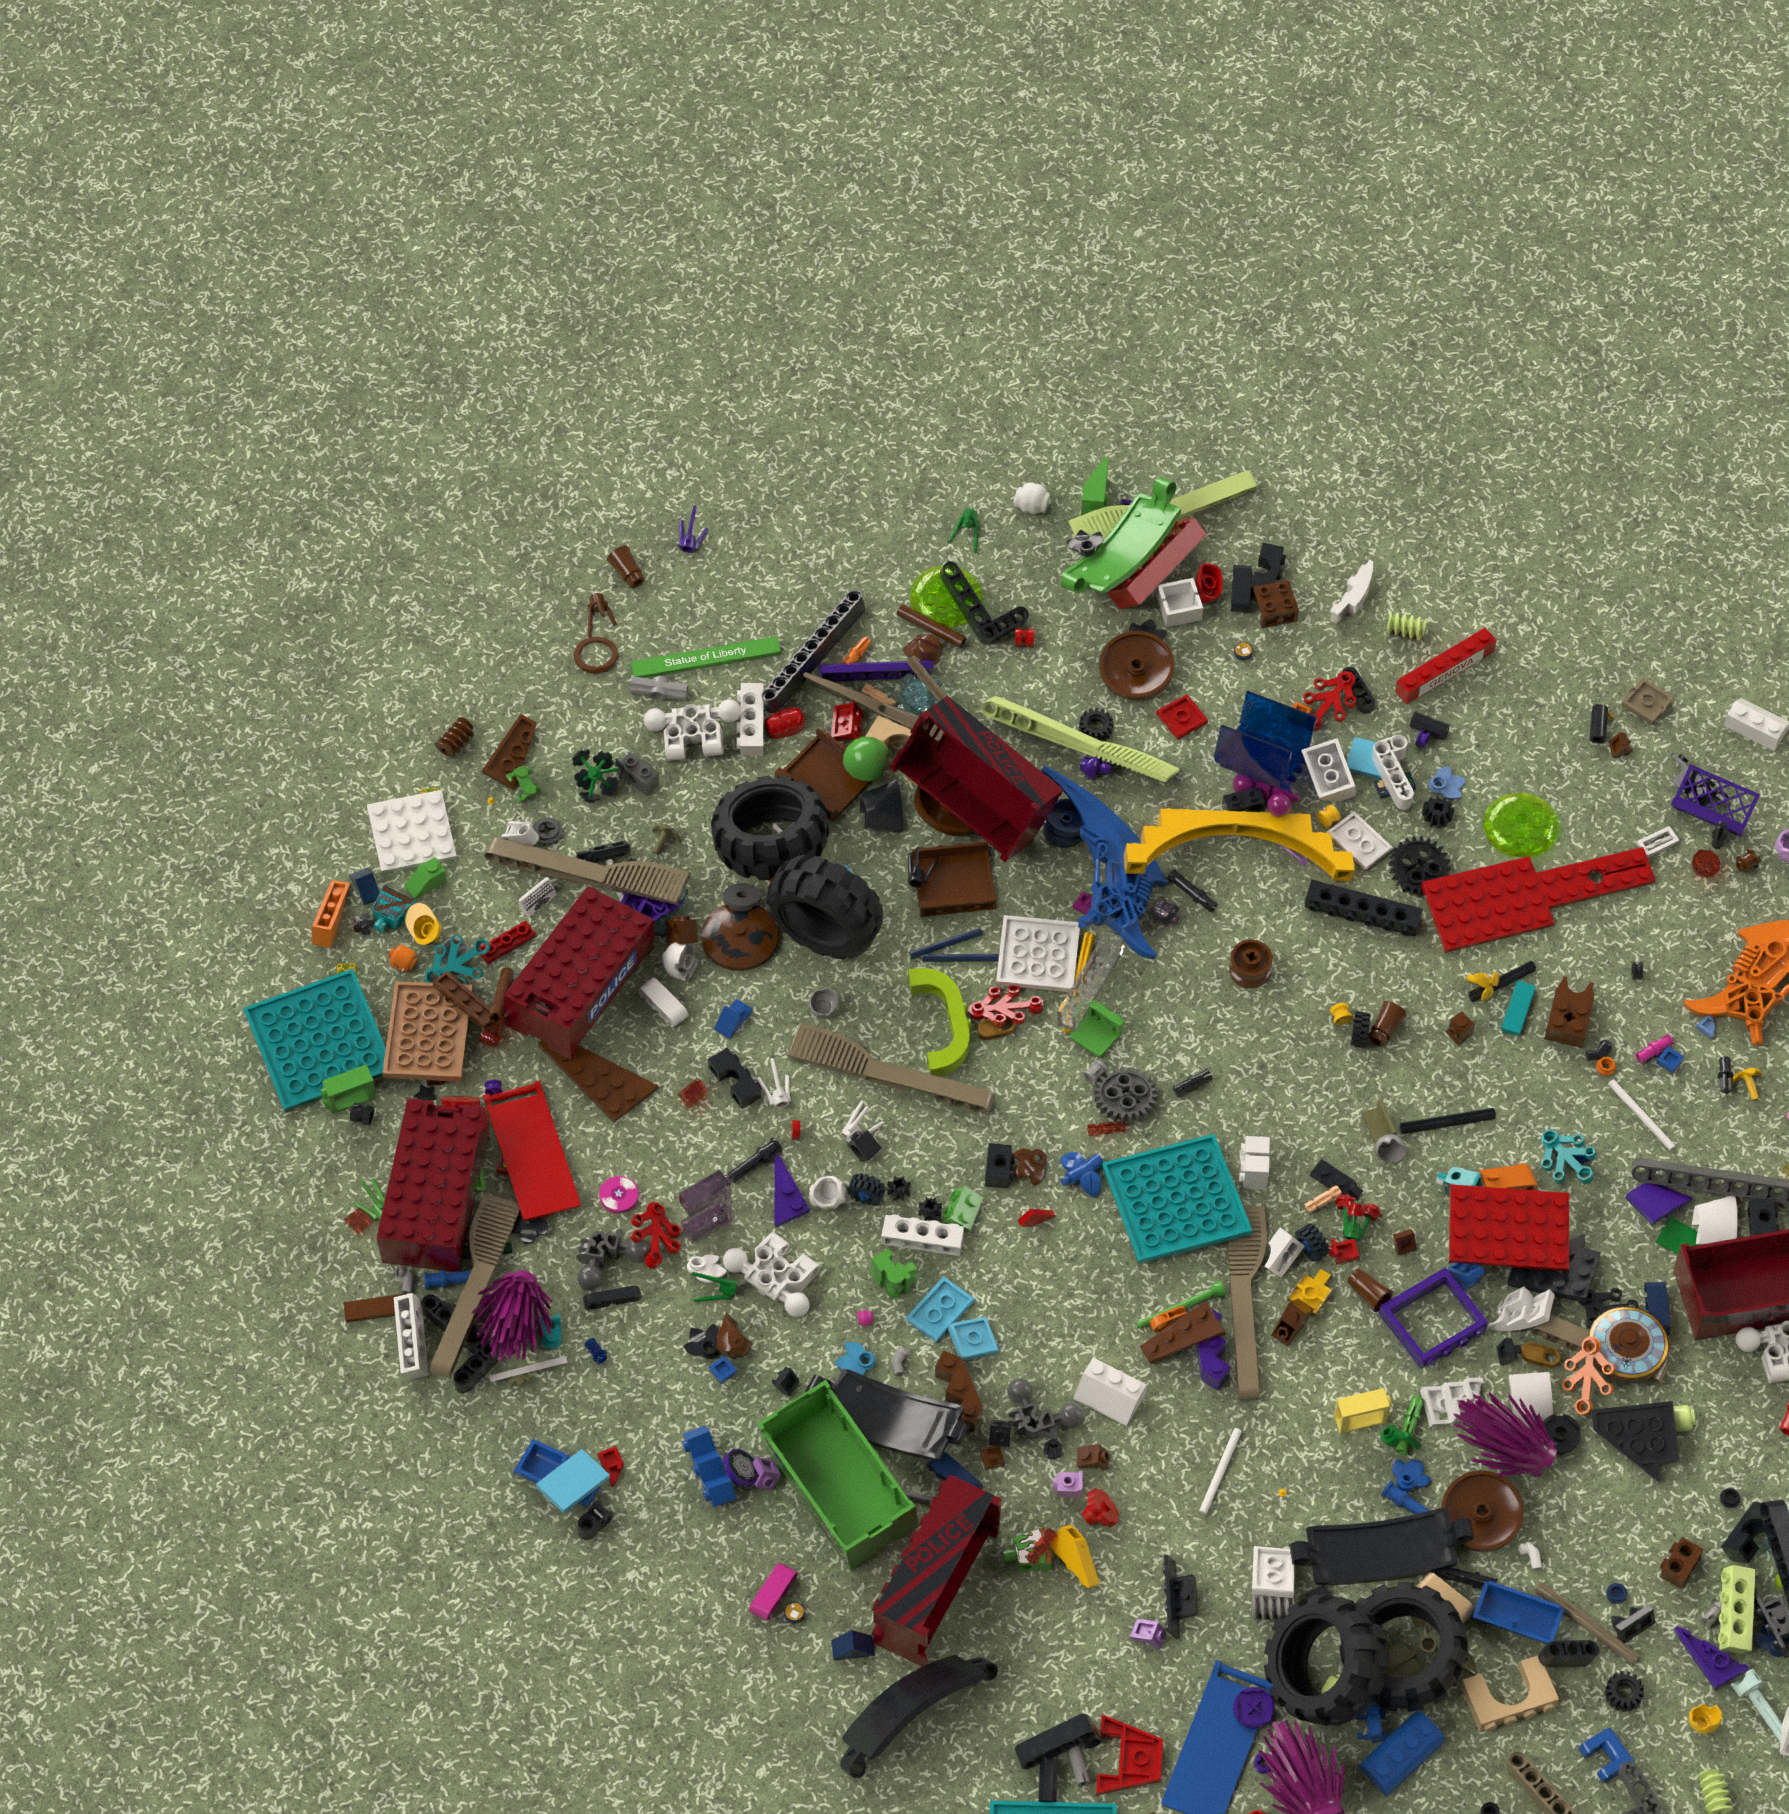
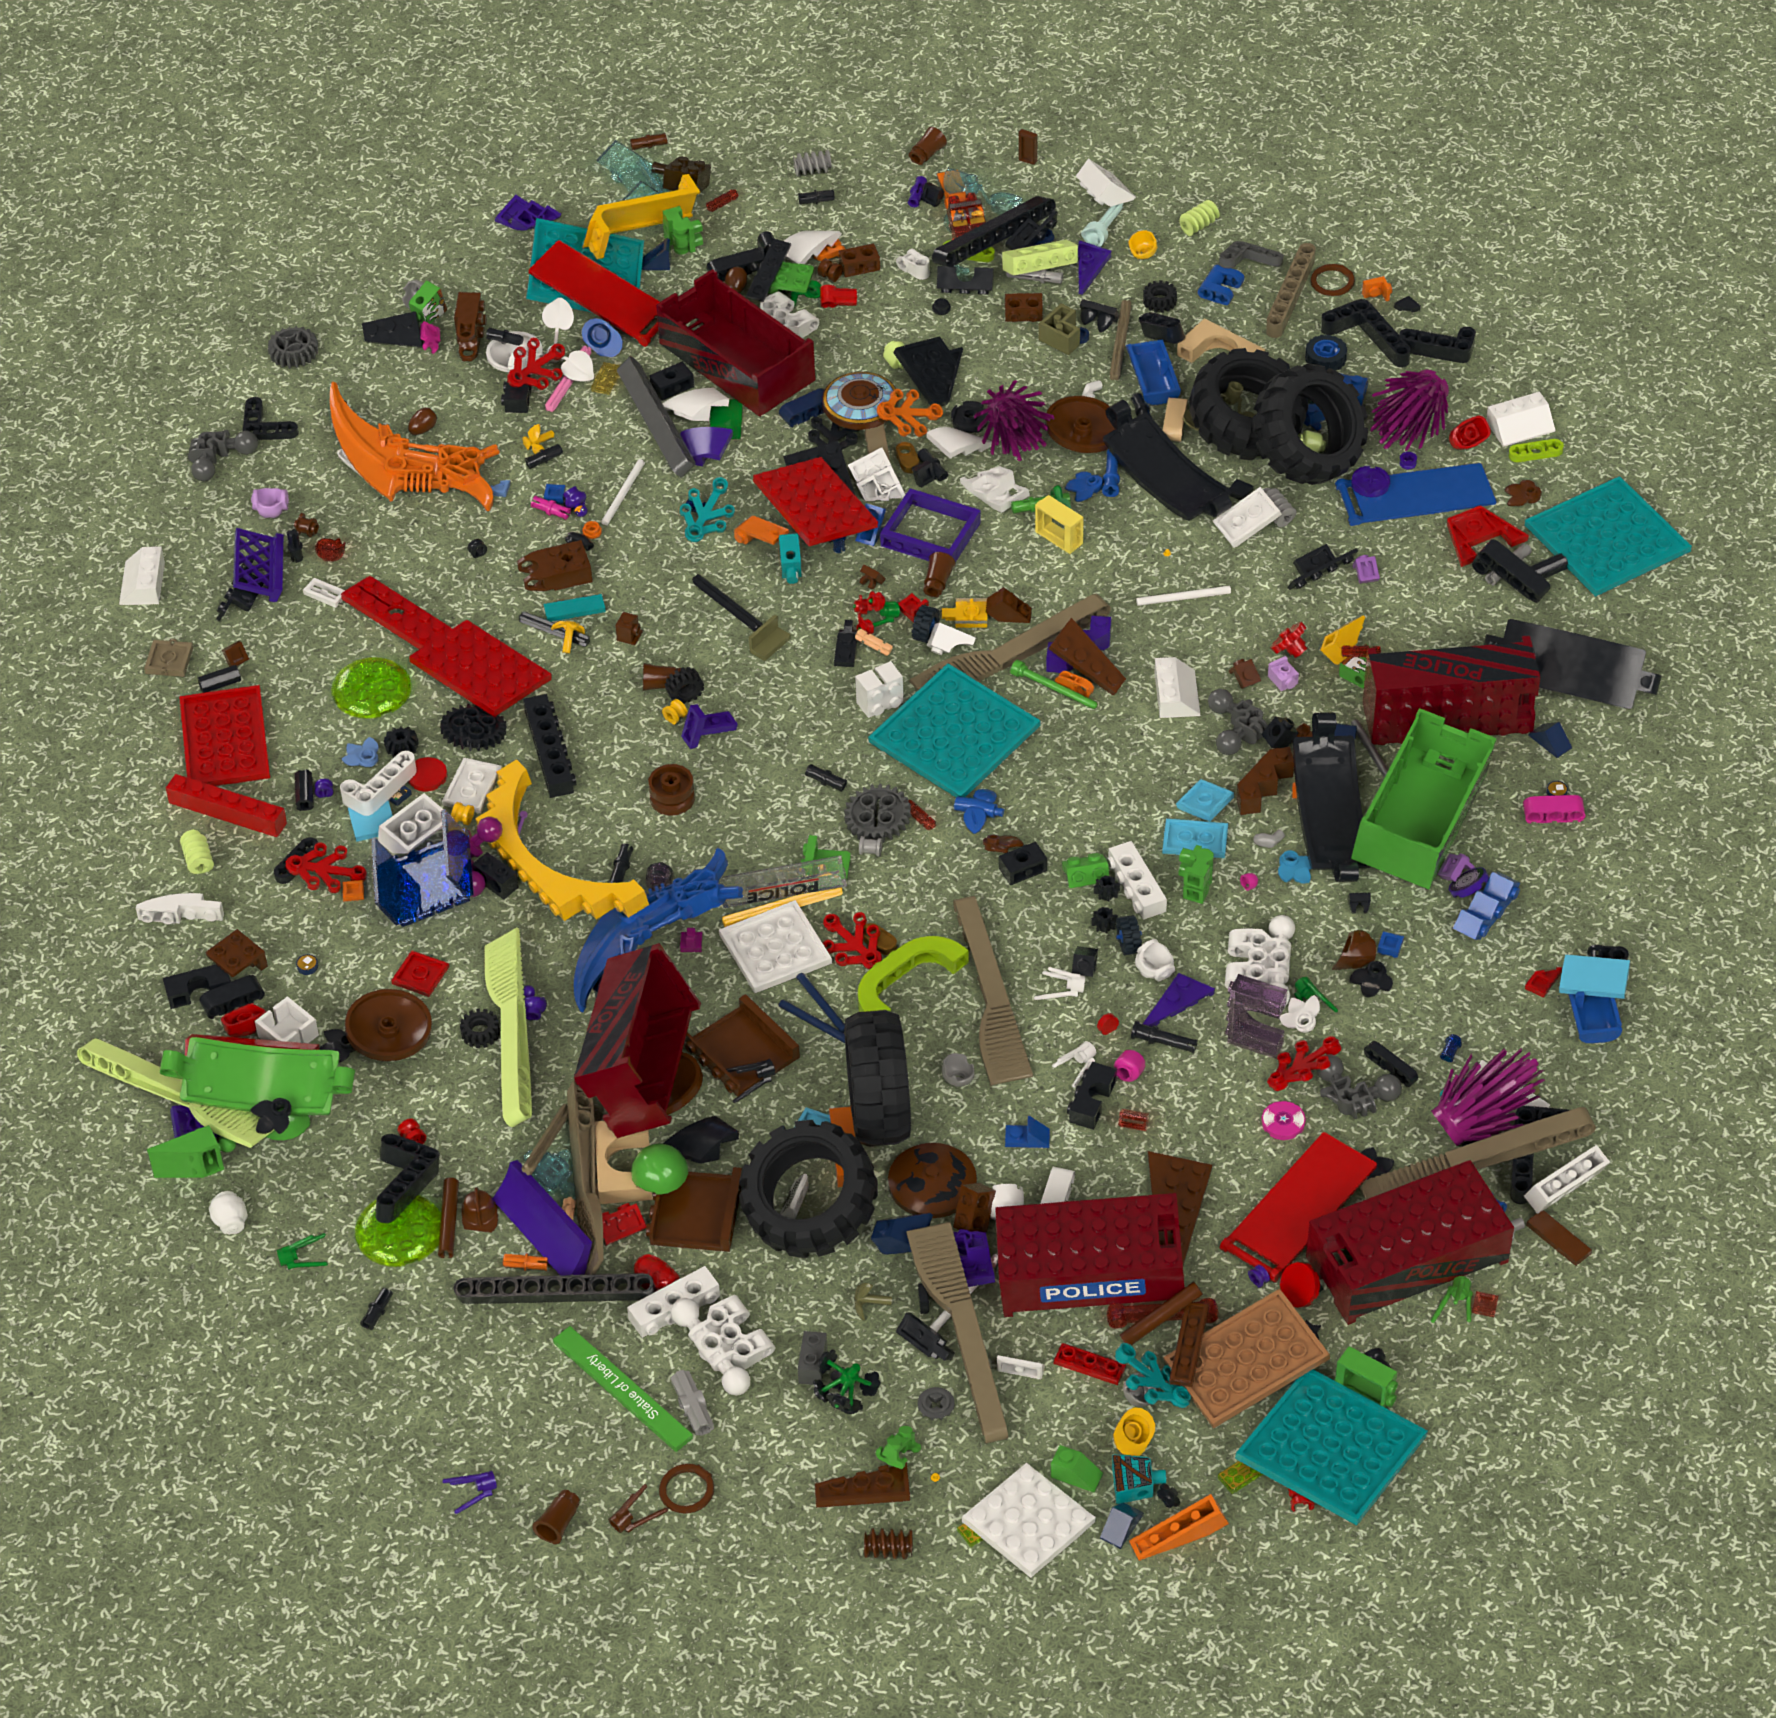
camera: 120 degrees left, 10 degrees down
orange head [388,945,418,973] -> none
white piece [501,821,539,846] -> none
dark grey tile [723,883,761,911] -> none
red tile [1018,1209,1056,1227] -> none
black bush [1043,1440,1062,1460] -> none
light grey hair [1375,1134,1407,1163] -> none
none -> red plate [179,685,270,786]
none -> black axle [360,1288,393,1330]
none -> red tile [408,757,448,792]
none -> dark purple animal [563,486,588,517]
none -> dark purple bracket [681,704,738,749]
none -> dark blue slope [871,1213,933,1255]
none -> black pin [917,448,949,482]
none -> olive brick [1039,303,1080,355]
none -> dark pink head [1114,1050,1146,1082]
none -> black wheel [1305,335,1347,371]

